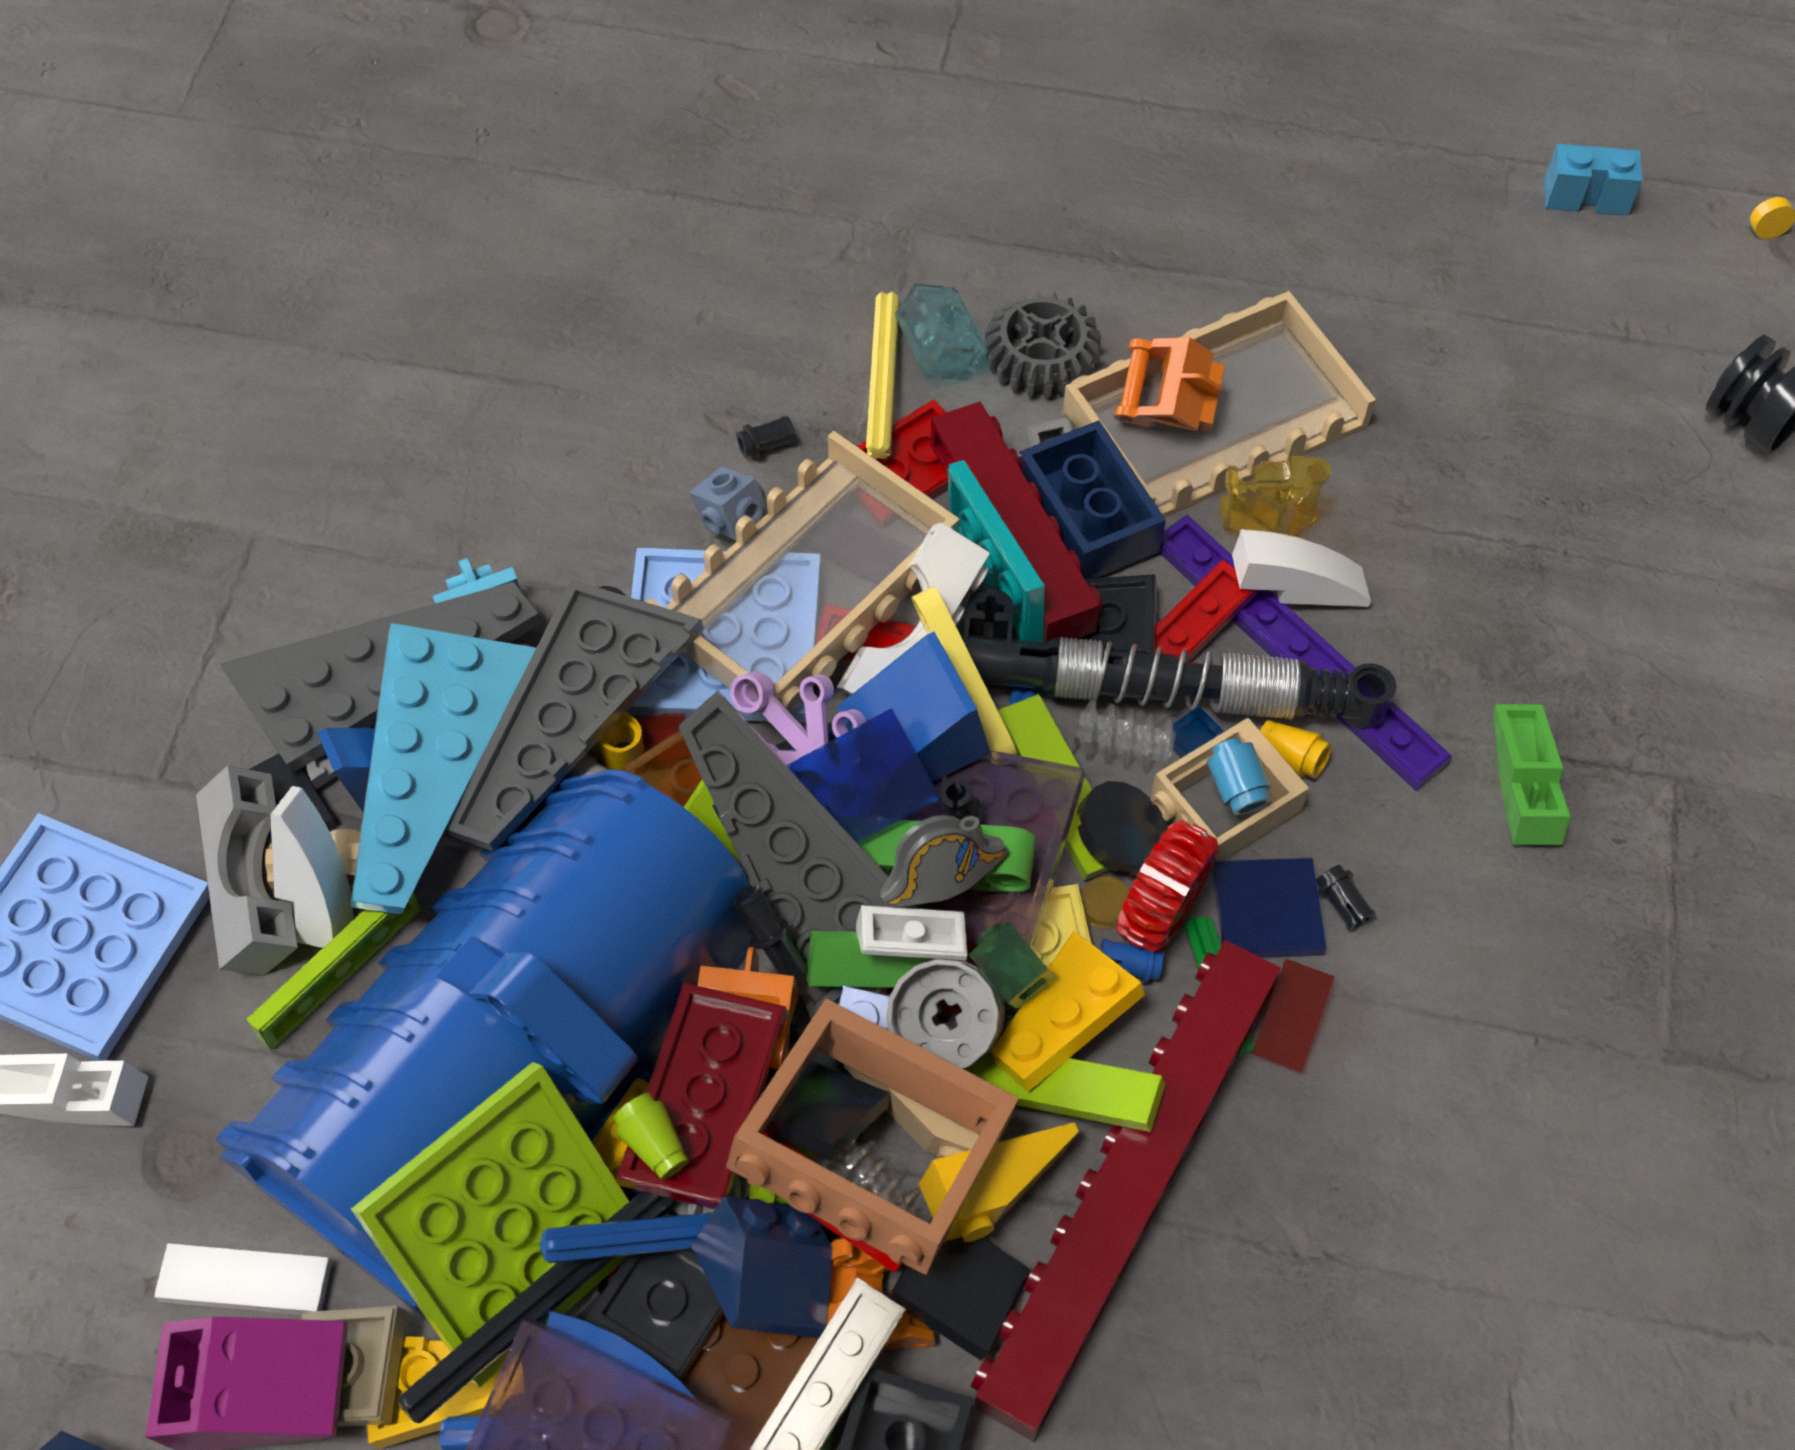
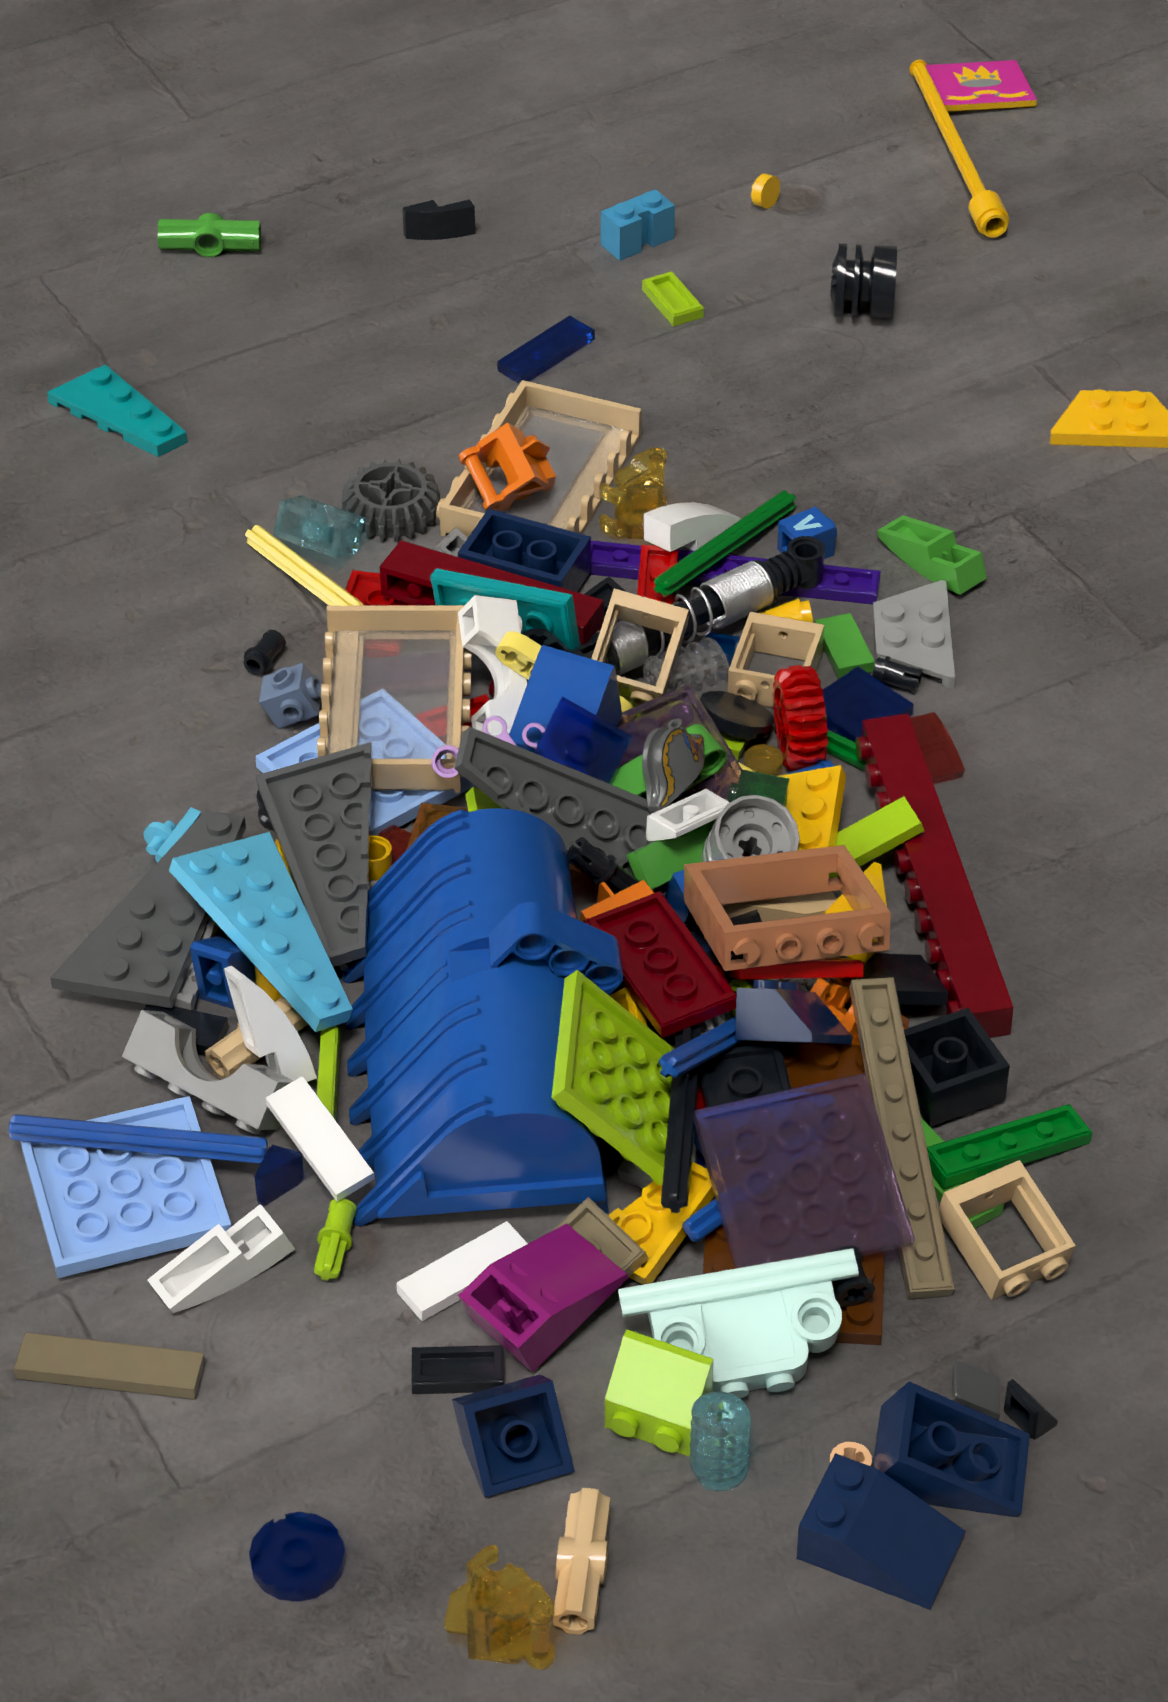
camera: 40 degrees left, 15 degrees down
lime cone [613,1093,689,1180] -> none
black pin [940,778,984,823] -> none
dark azure brick [1207,738,1271,815] -> none
none -> blue axle [9,1114,268,1164]
none -> teal wing [47,364,187,457]
none -> clear blue slope [255,1145,304,1207]
none -> white tile [265,1076,374,1202]
none -> lime axle [314,1198,357,1281]
none -> black slope [402,199,475,240]
none -> black tile [412,1345,504,1394]
none -> clear blue tile [497,315,595,384]
none -> tan window [591,589,689,708]
none -> lime tile [642,271,704,327]
none -> green axle [654,490,796,597]
none -> blue brick [777,506,837,559]
none -> bright green tile [815,613,875,679]
none -> light grey wing [872,580,955,689]

